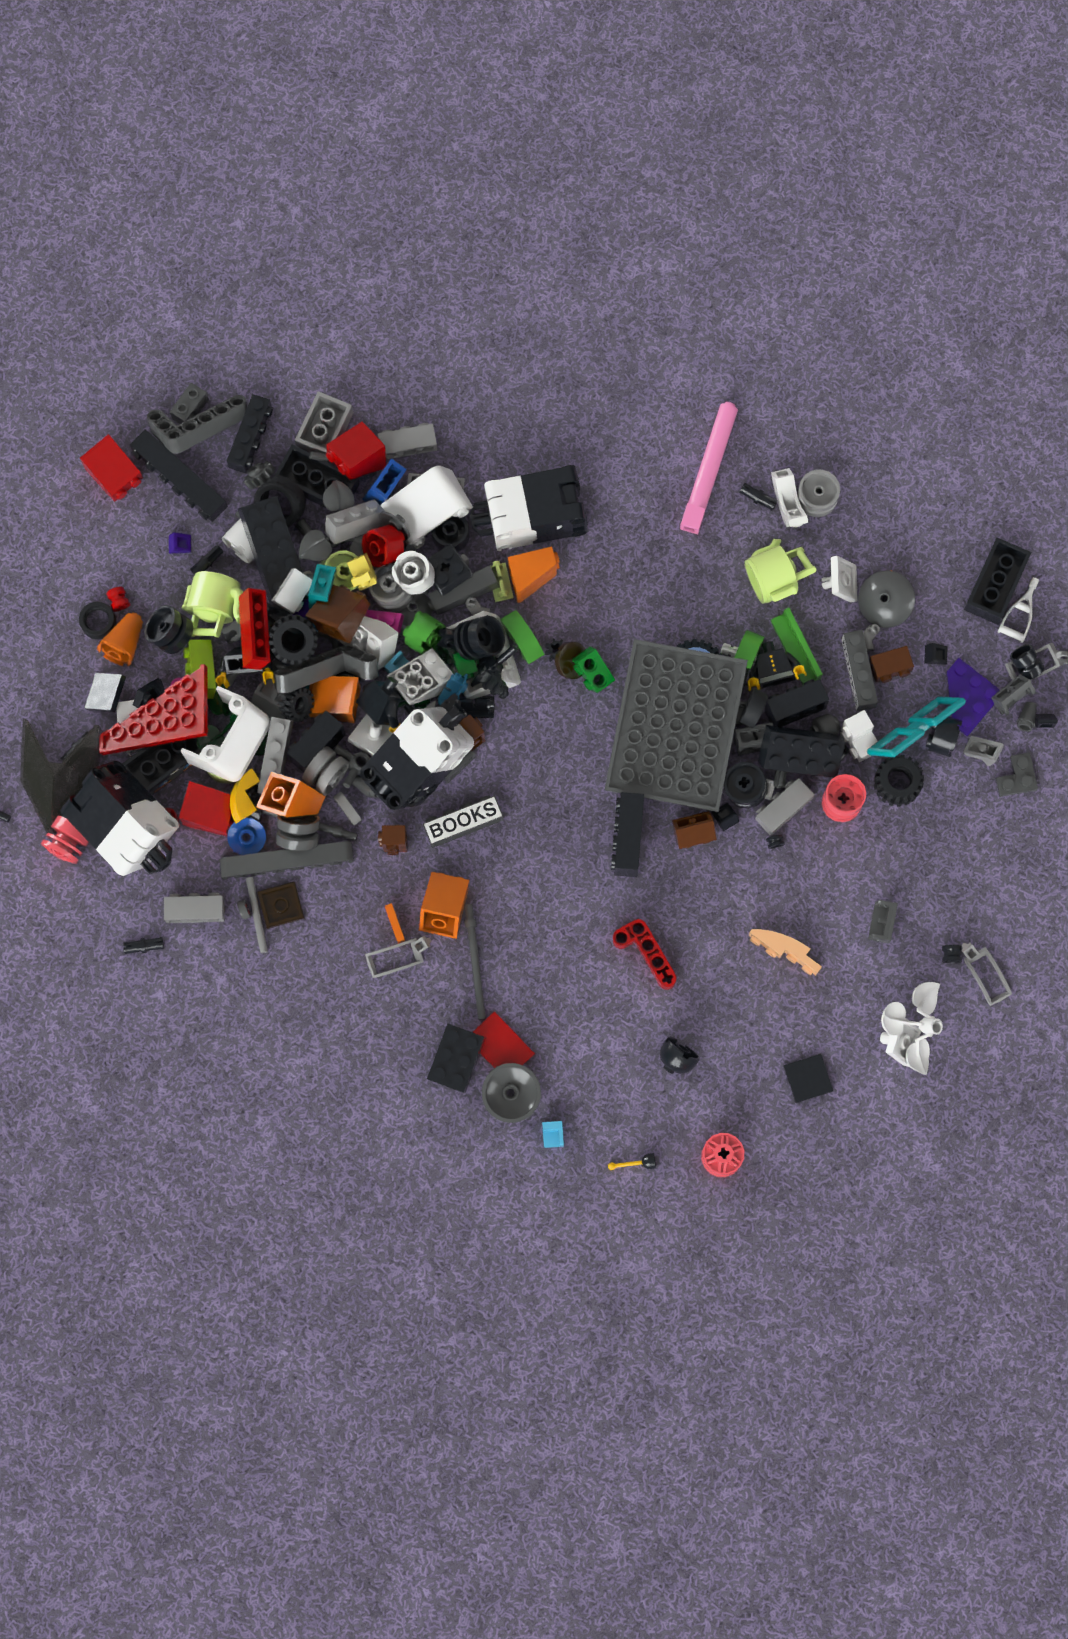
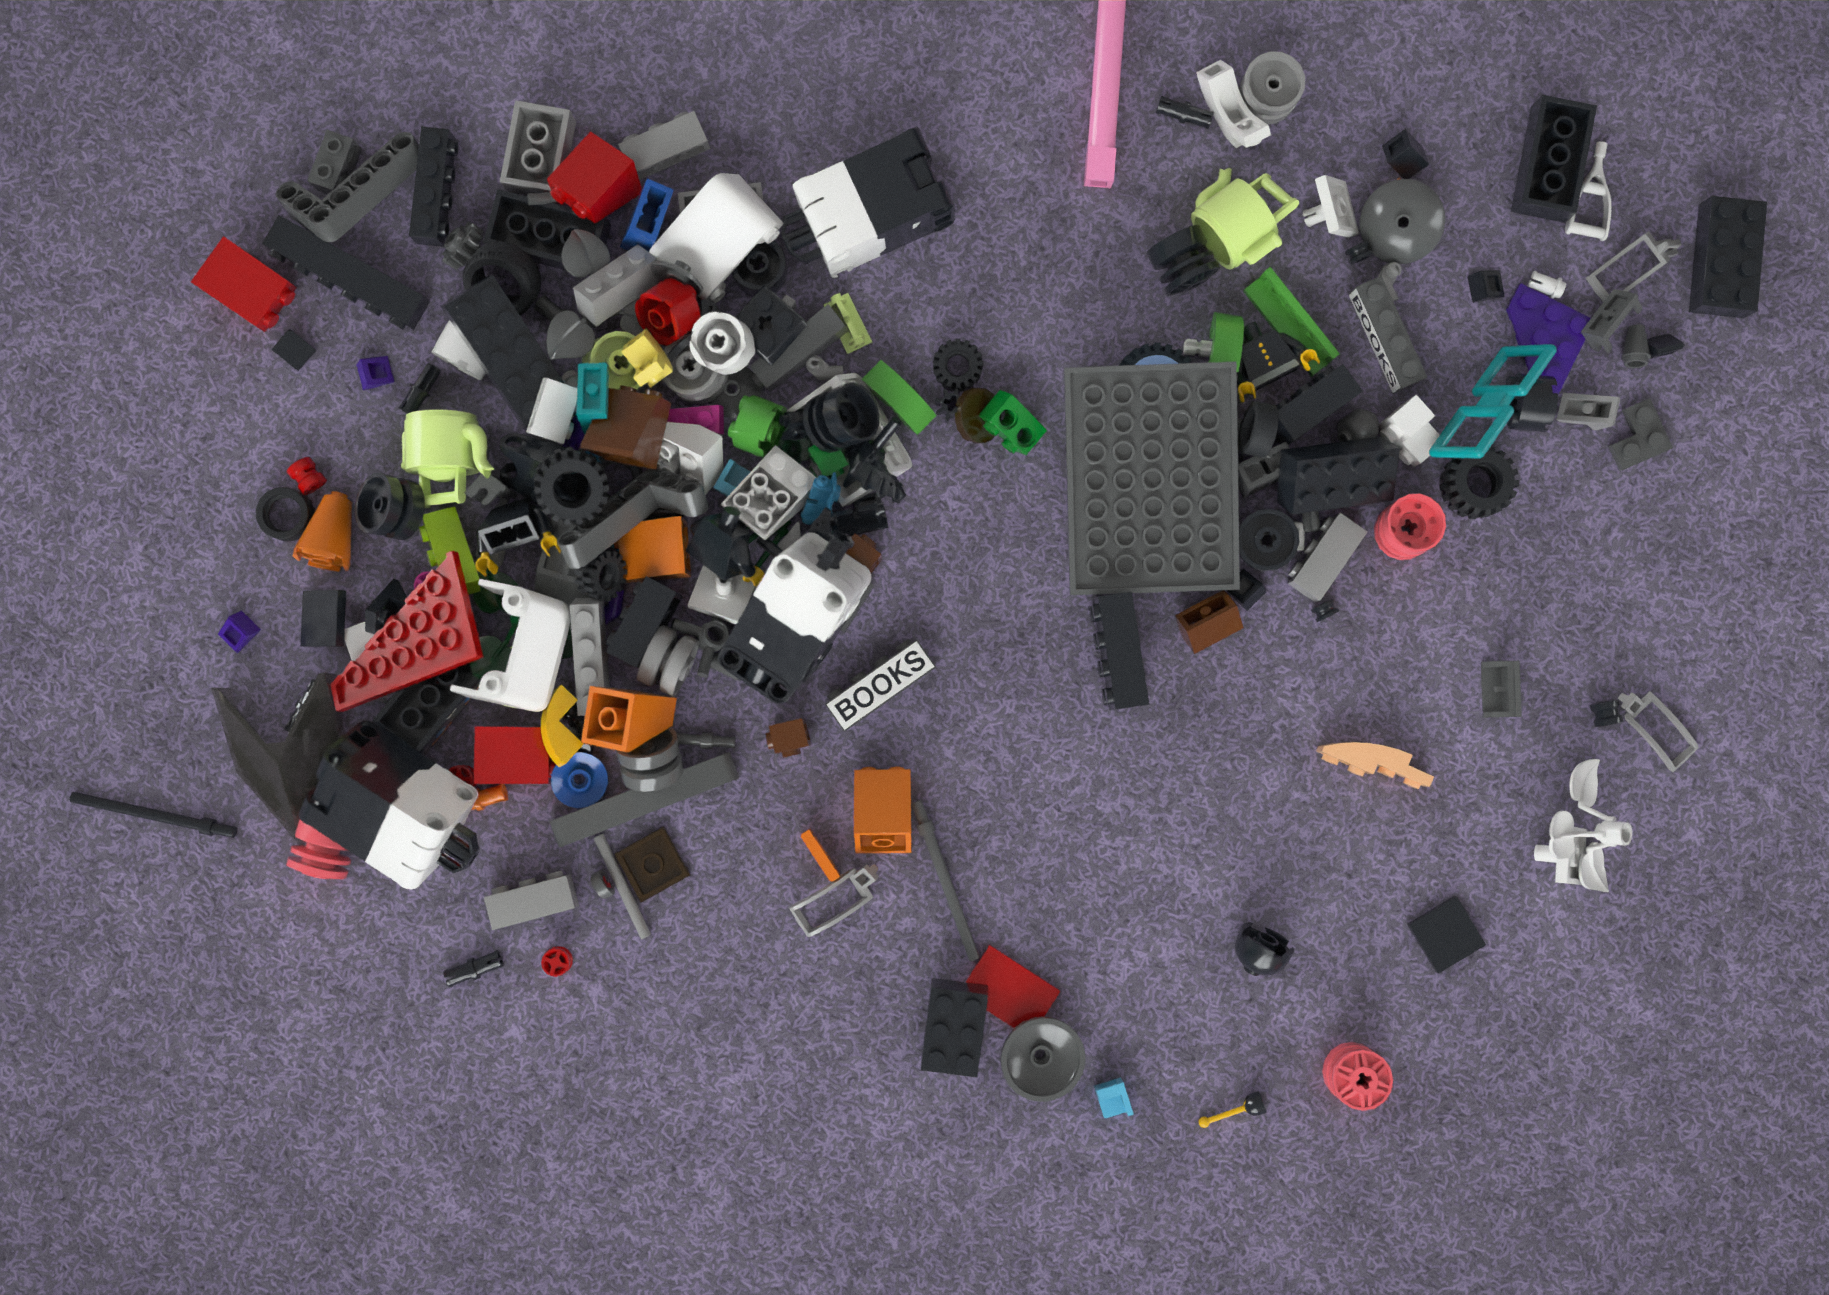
camera: 20 degrees left, 10 degrees up
red brick [239,588,270,670] -> none
light grey beam [333,791,362,826] -> none
orange slope [508,546,559,603] -> none
red beam [613,919,676,990] -> none
reddish brown brick [869,646,914,683] -> none
black wheel [1010,644,1045,680] -> none
none -> dark purple slope [218,611,261,653]
none -> black slope [272,329,316,371]
none -> orange pin [471,784,508,811]
none -> red wheel [541,946,573,977]
none -> dark purple arm [604,590,624,625]
none -> black tyre [933,339,983,392]
none -> black wheel [1147,225,1220,296]
none -> black bush [1345,241,1374,265]
none -> black panel [1382,129,1429,179]
none -> white pin [1527,271,1566,299]

